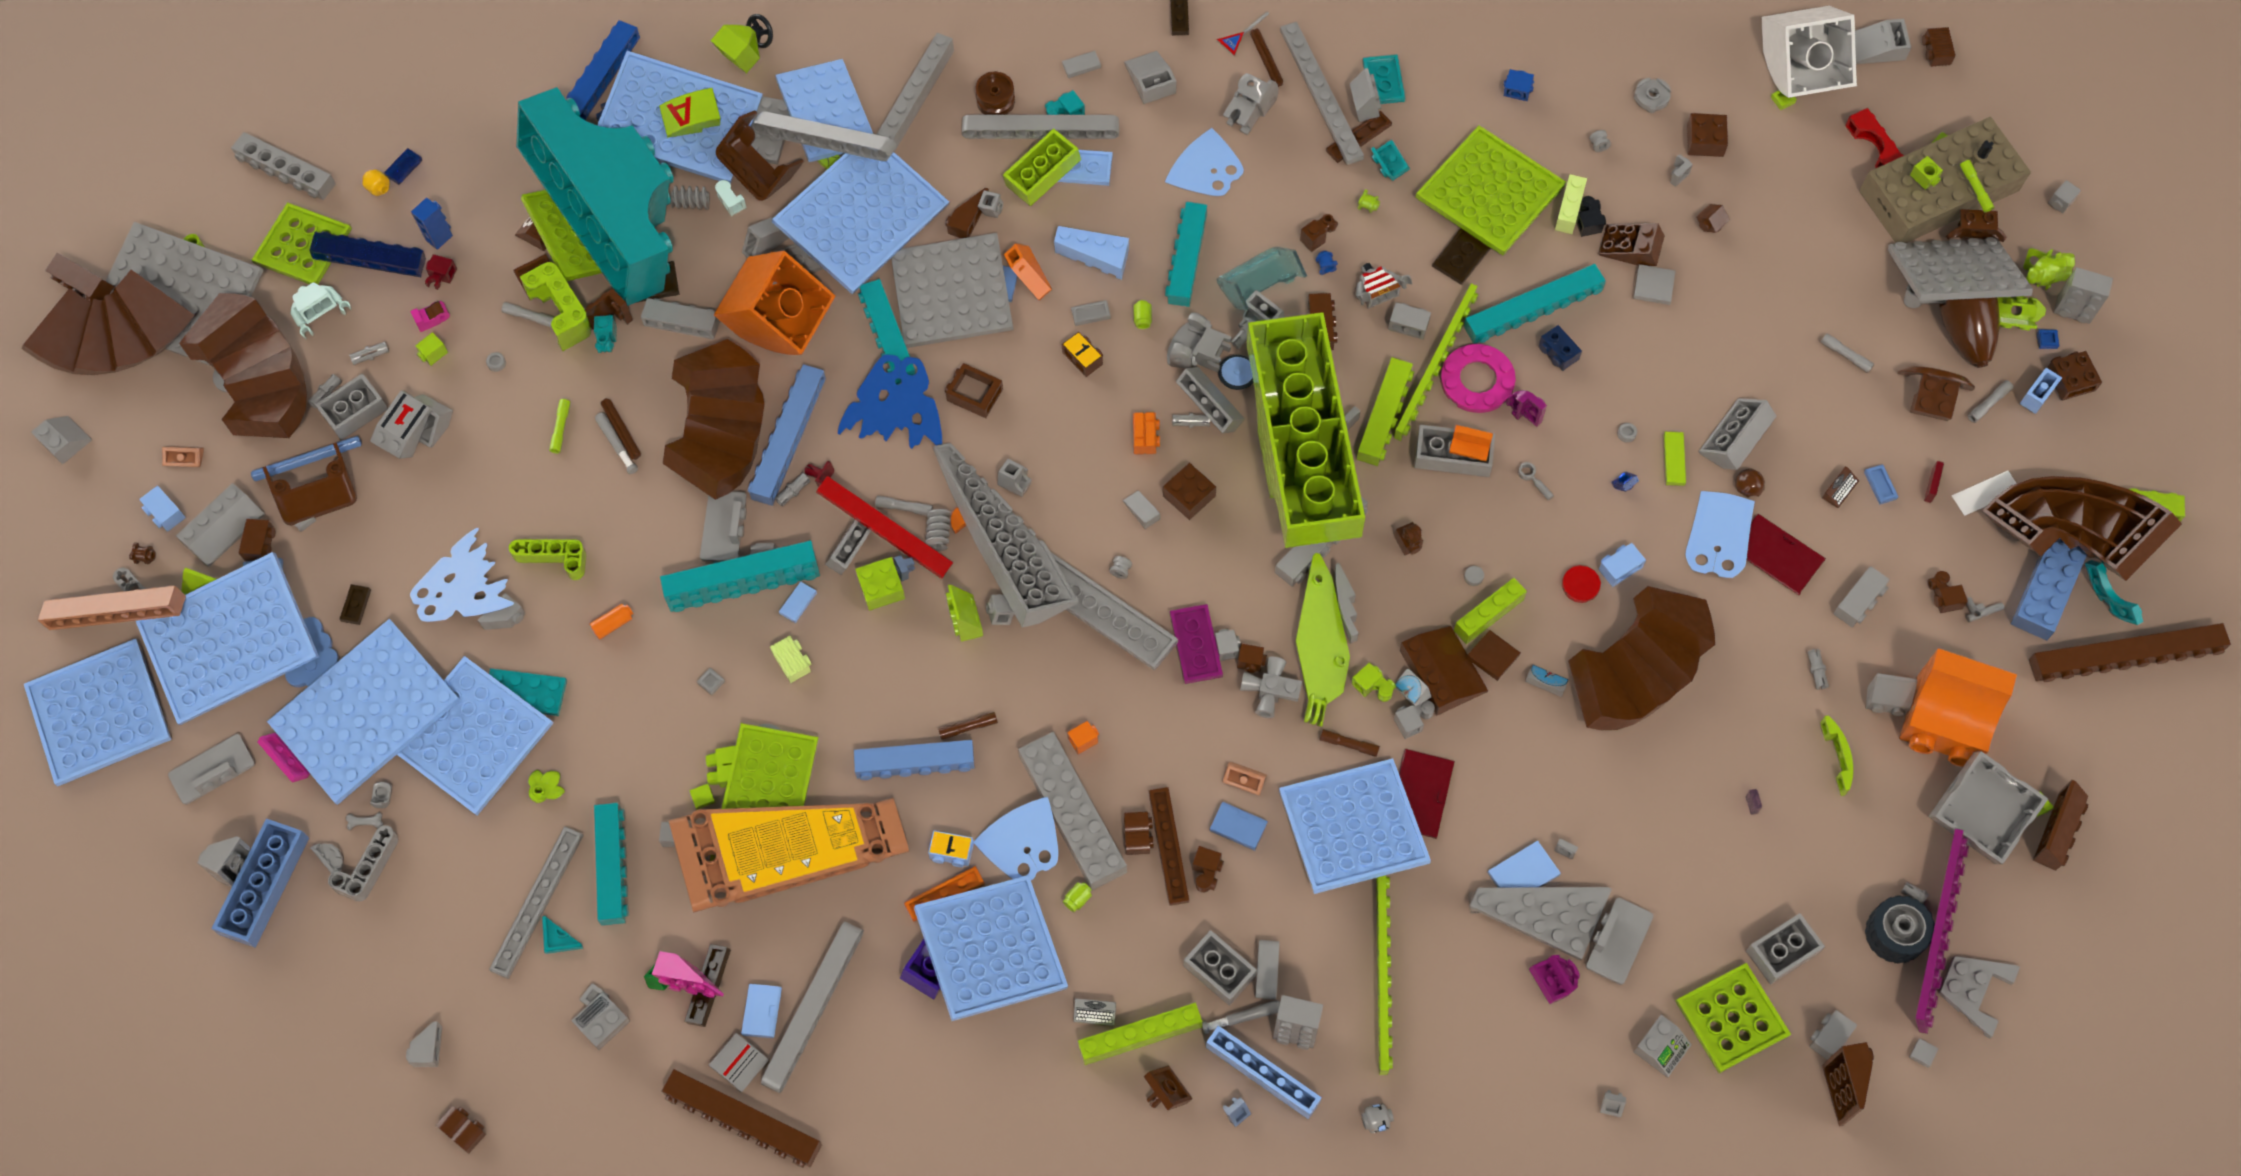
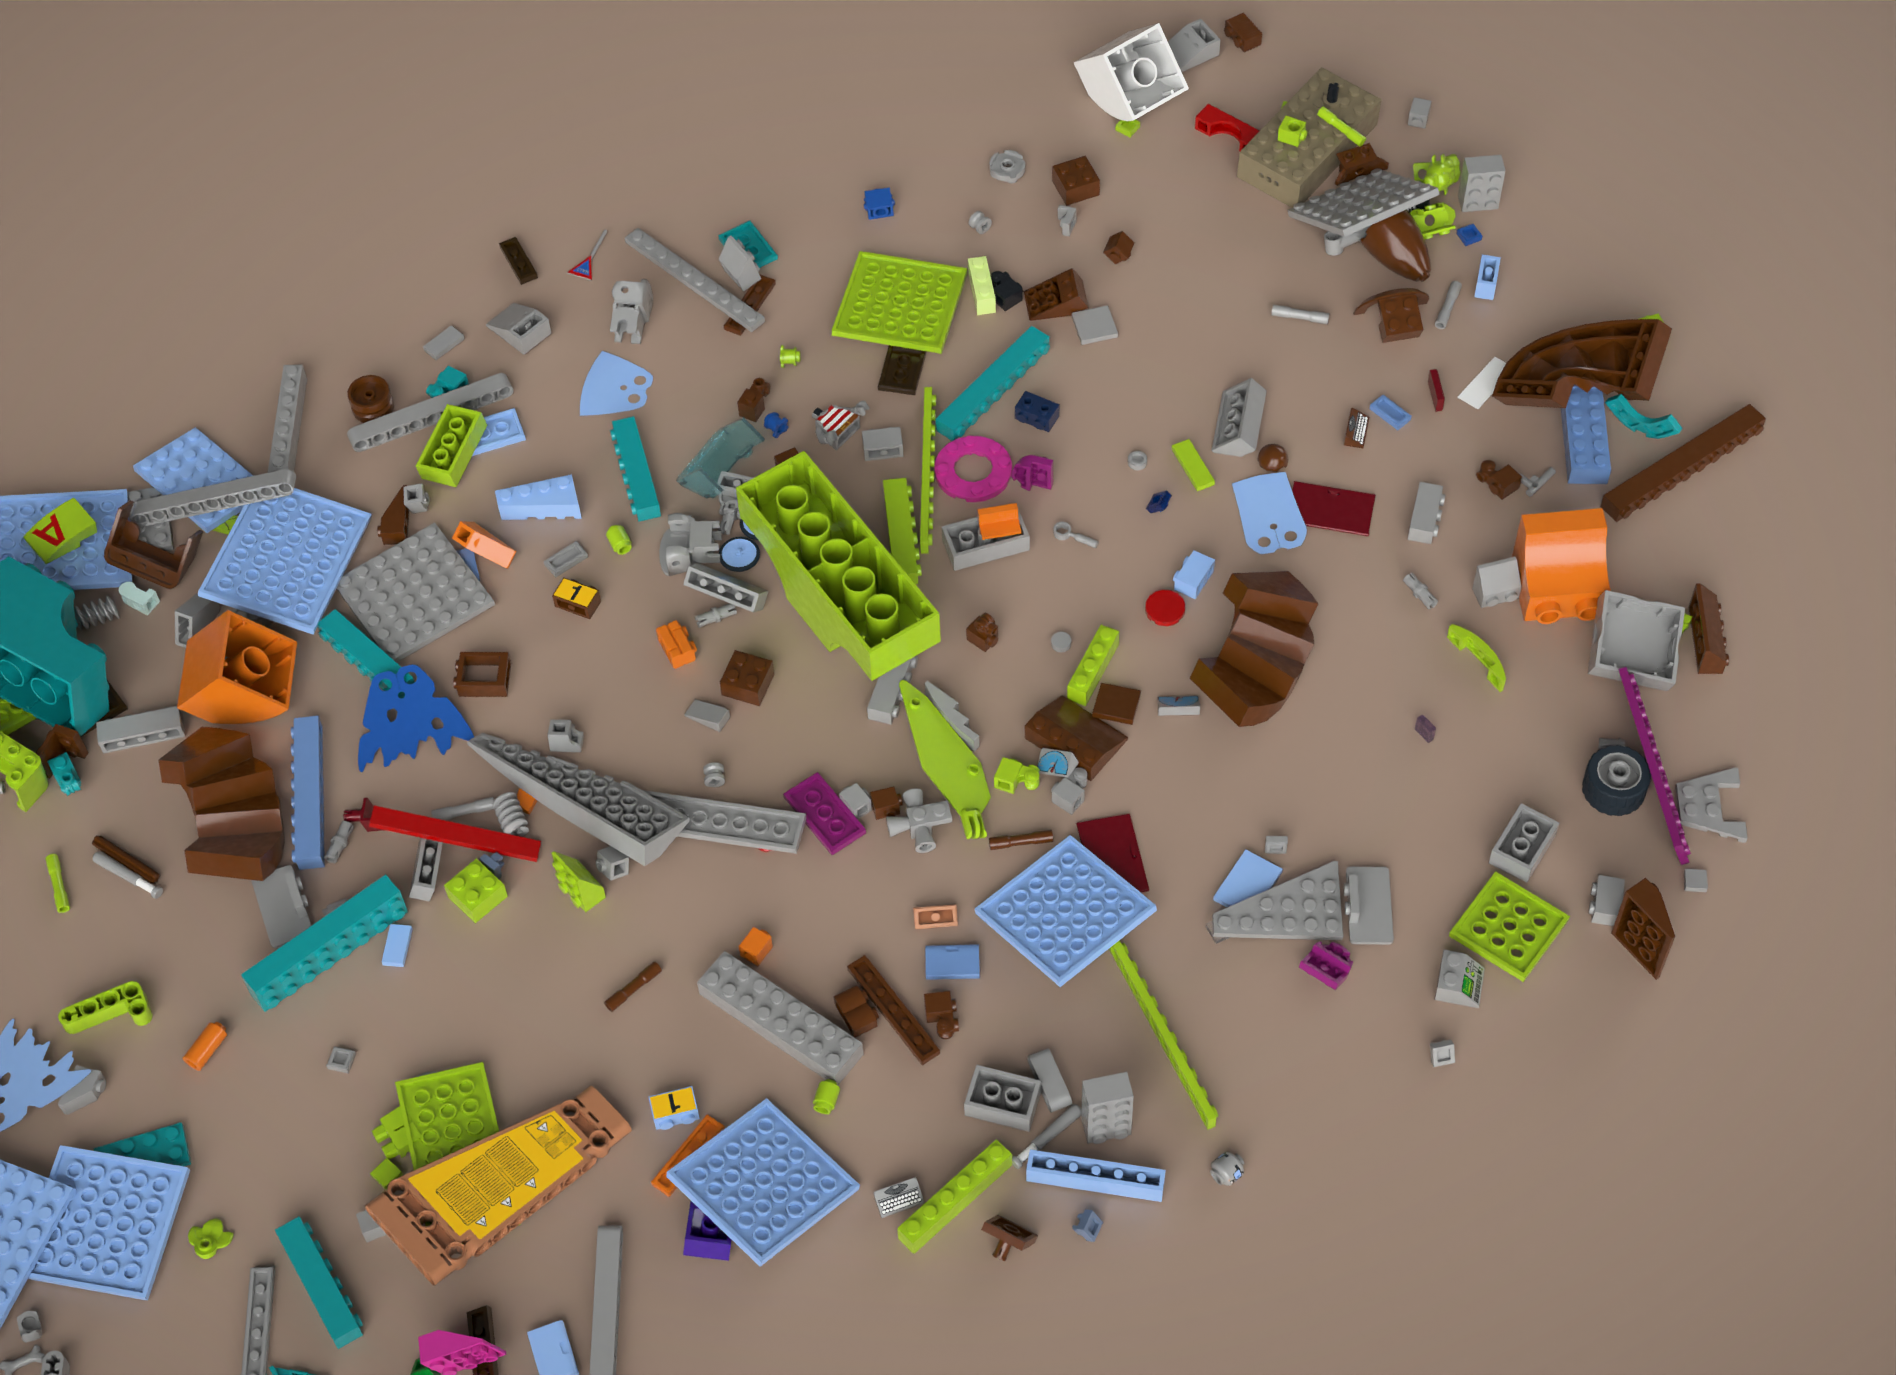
camera: 25 degrees left, 10 degrees down
lime piece [710,14,773,74] -> none
yellowish green brick [770,636,812,683] -> none
medium blue brick [854,740,975,780] -> none
light blue piece [974,797,1058,880] -> none
reddish brown axle [1250,28,1283,87] -> none
teal bracket [1371,139,1410,181] -> none
reddish brown brick [2047,351,2102,401] -> none

